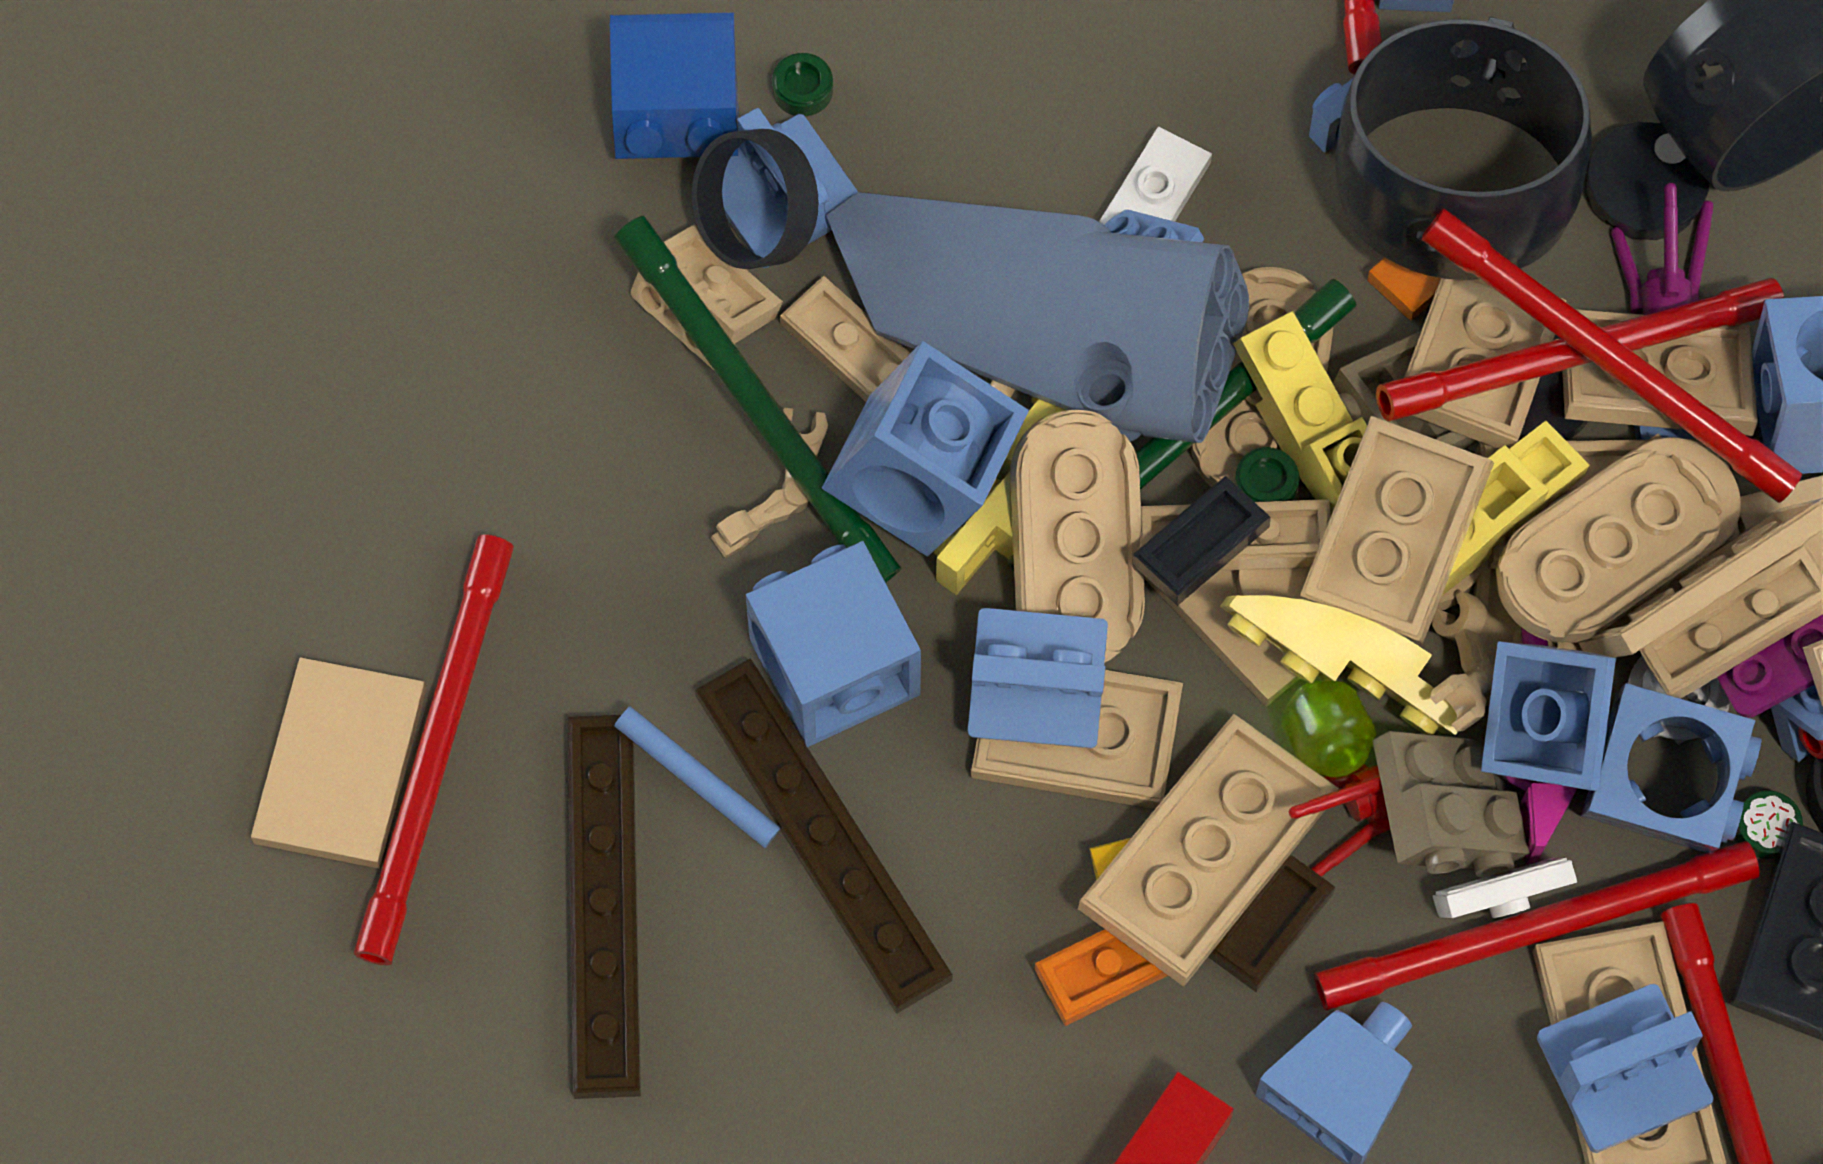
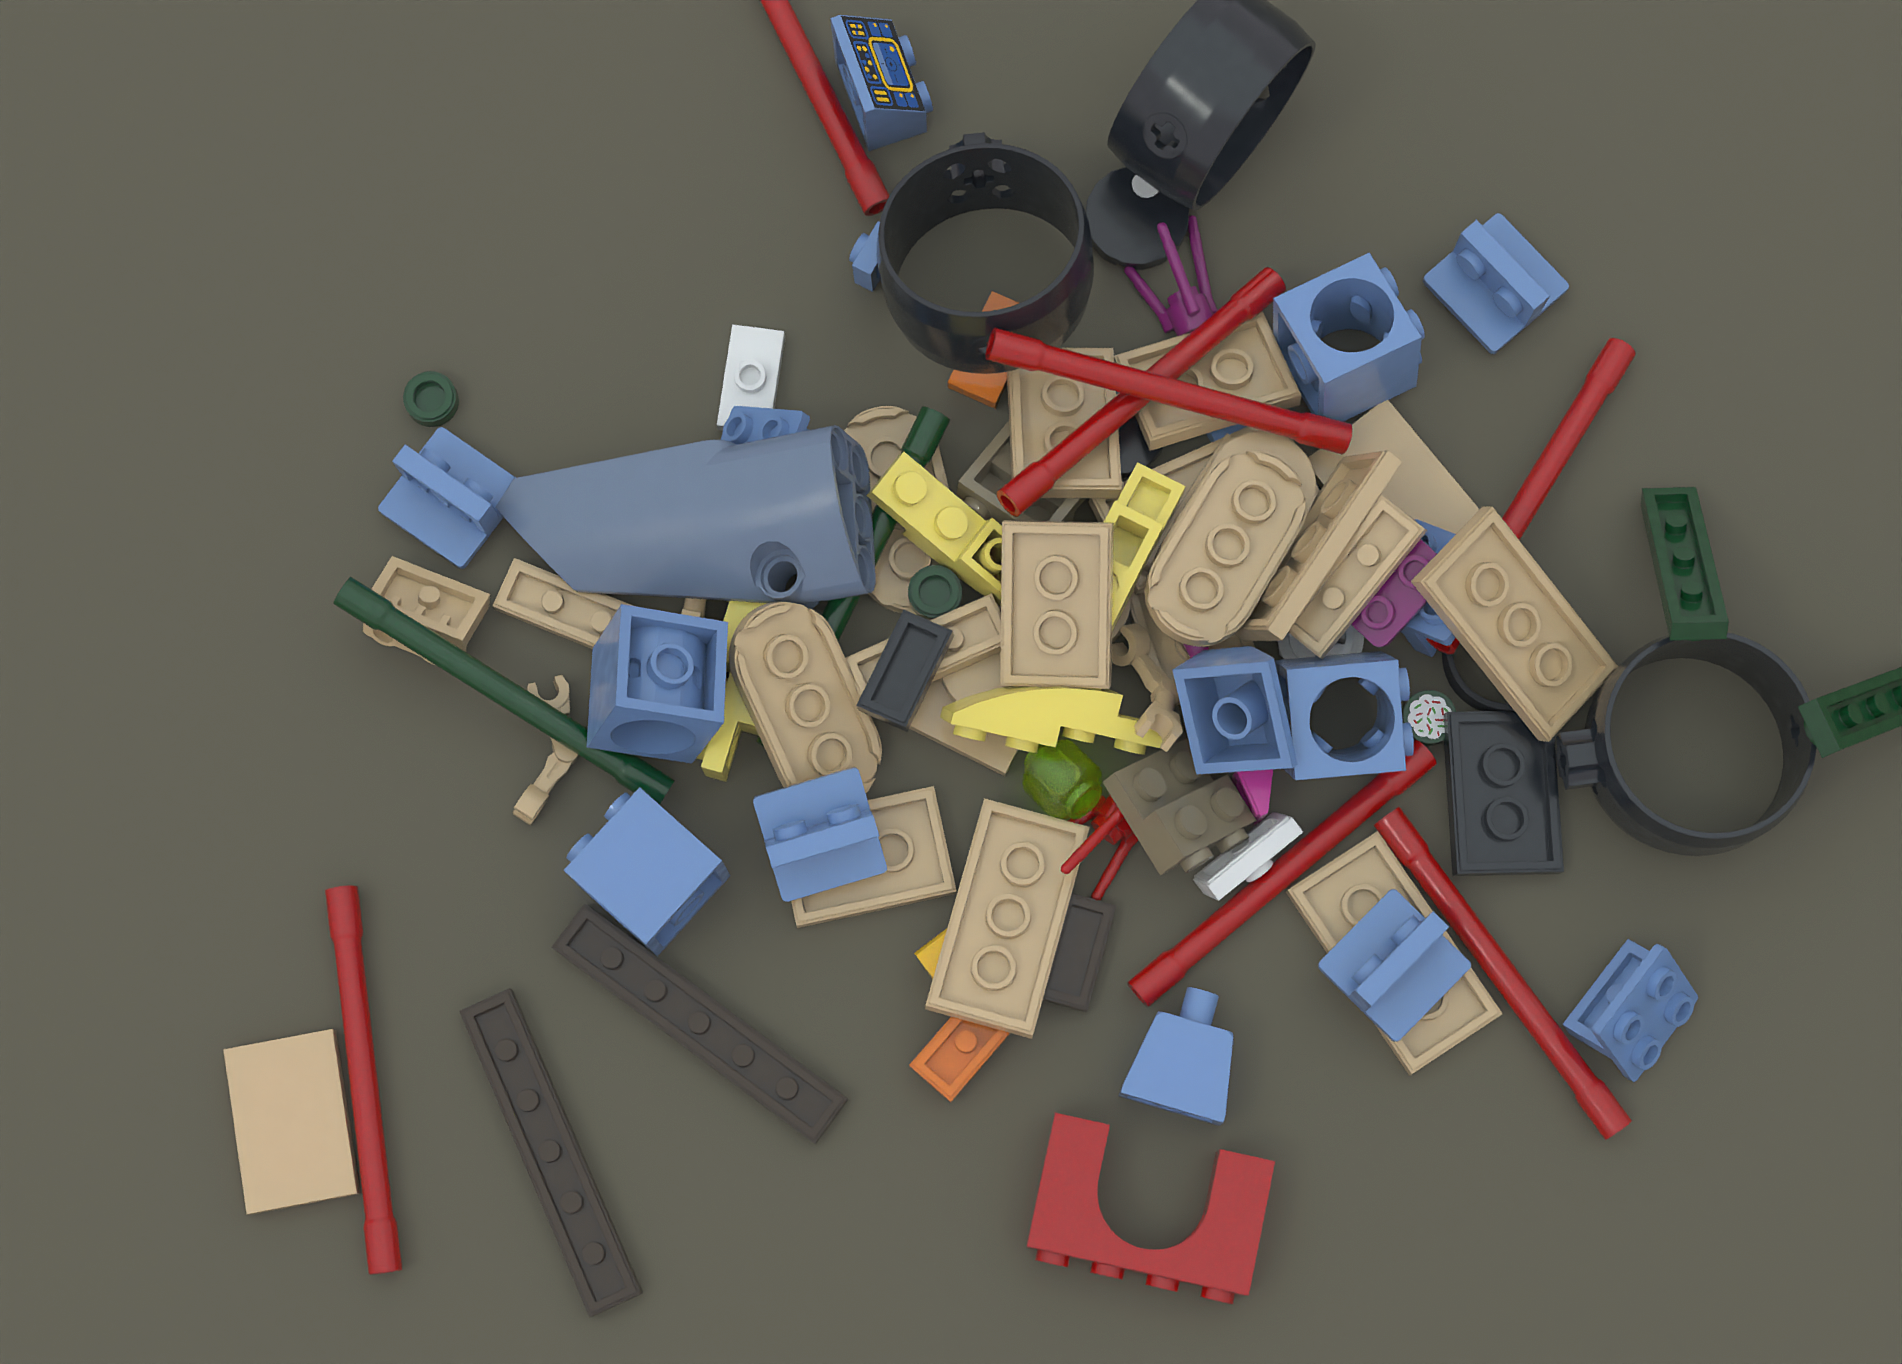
camera: 20 degrees left, 10 degrees up
blue slope [610,13,739,159] -> none
medium blue bar [614,706,781,848] -> none
black tyre [692,129,819,269] -> none

